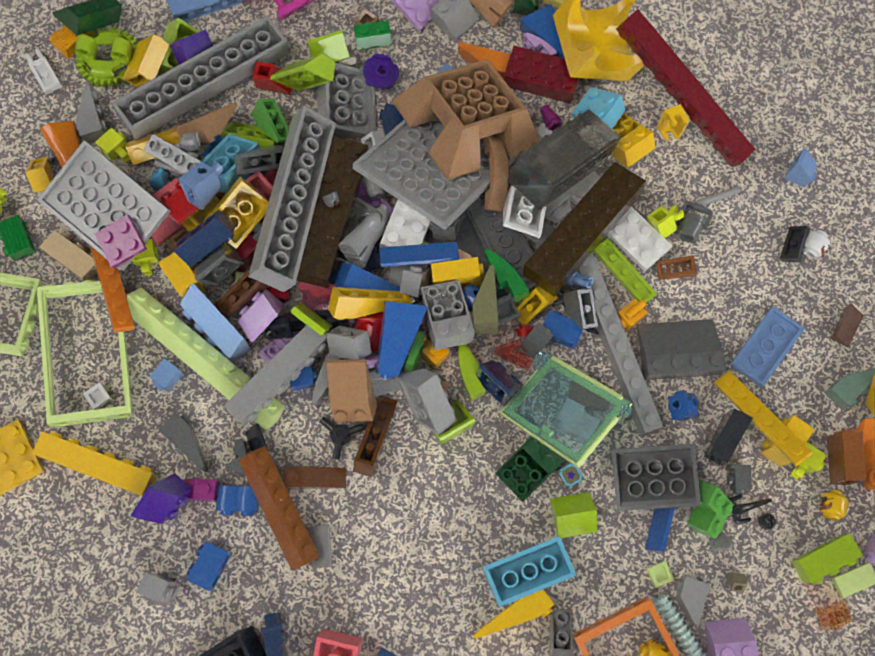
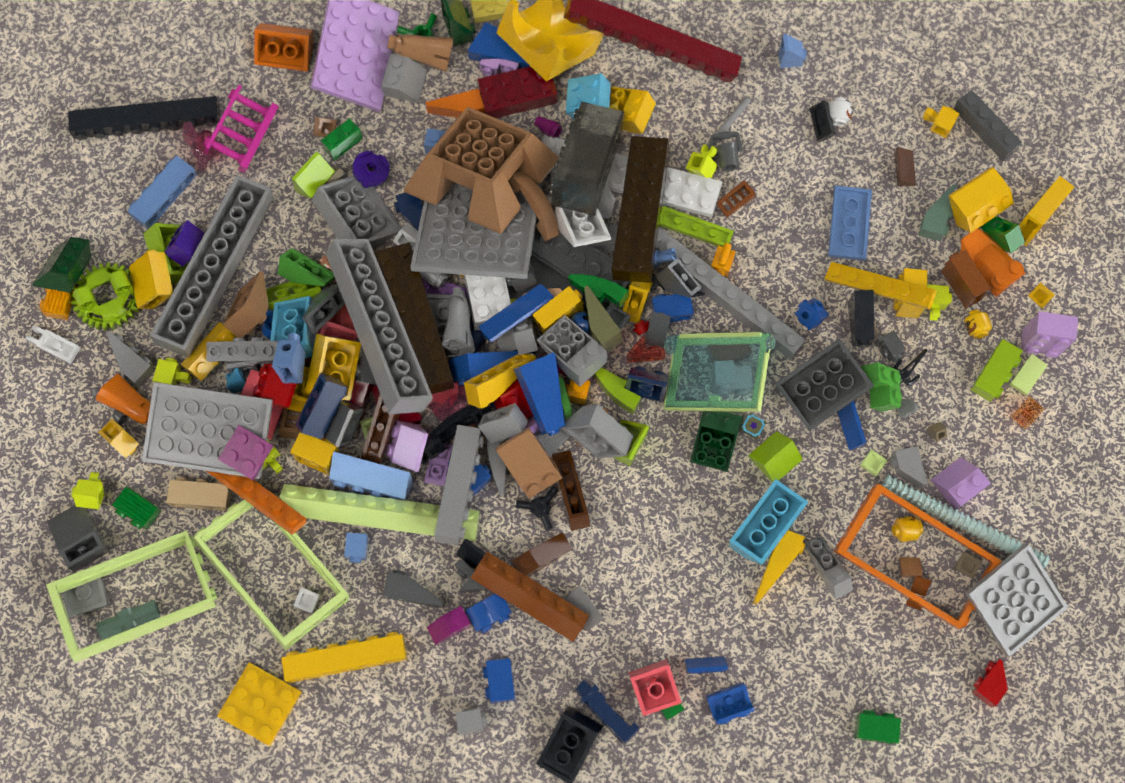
camera: 30 degrees left, 0 degrees up
dark purple slope [131,473,192,524] -> none
light grey piece [179,131,202,151] -> none
red slope [252,61,292,95] -> none
lime slope [270,53,336,91] -> none
lime tile [291,302,332,336] -> none
dark grey hinge [322,191,339,207] -> none
dark grey slope [637,319,727,380] -> none
yellow hinge [656,104,690,141] -> none
black hinge [758,513,776,530] -> none

